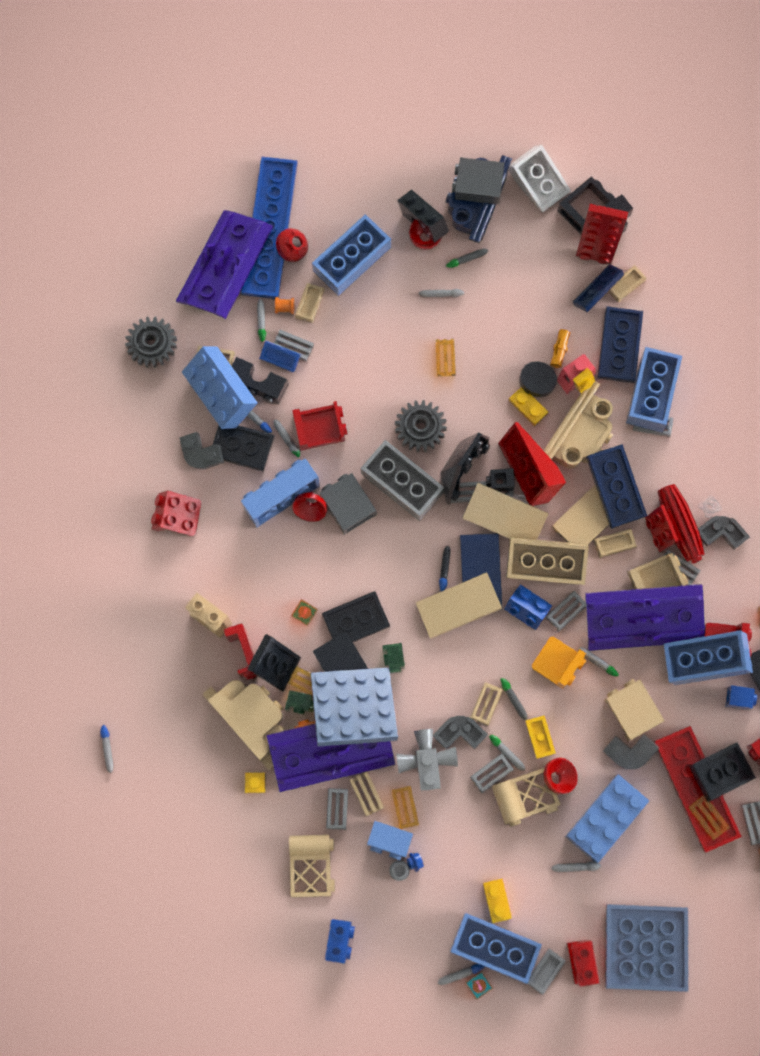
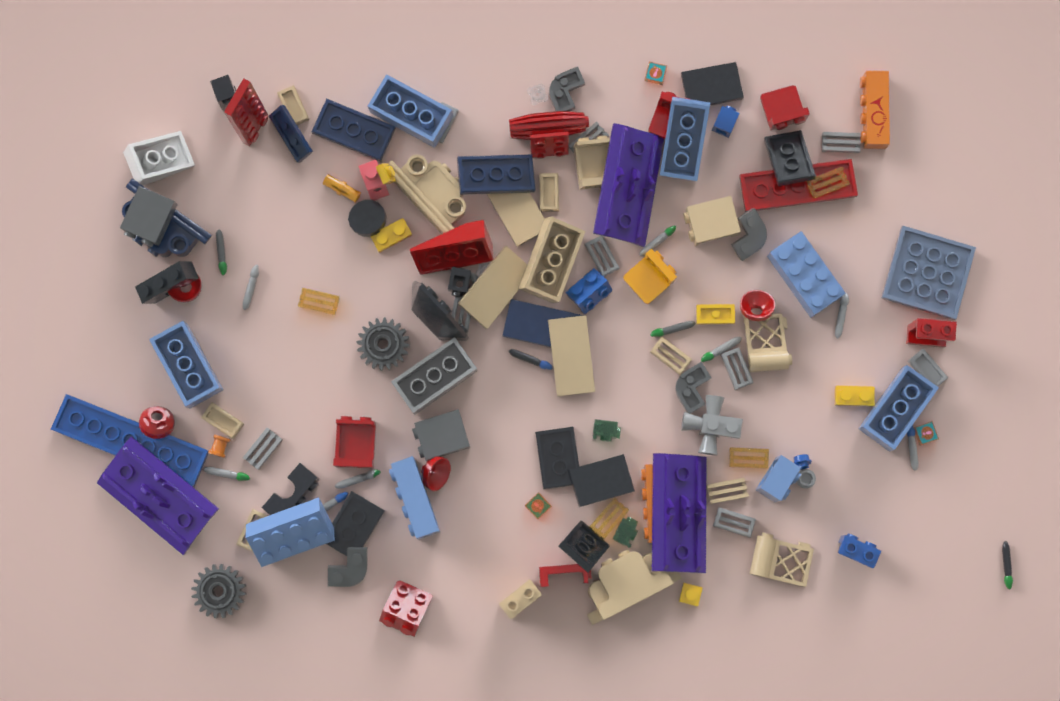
camera: 80 degrees left, 5 degrees up
blue tile [259,341,301,372] -> none
plate [311,668,398,746] -> none
black window [557,176,615,235] -> none

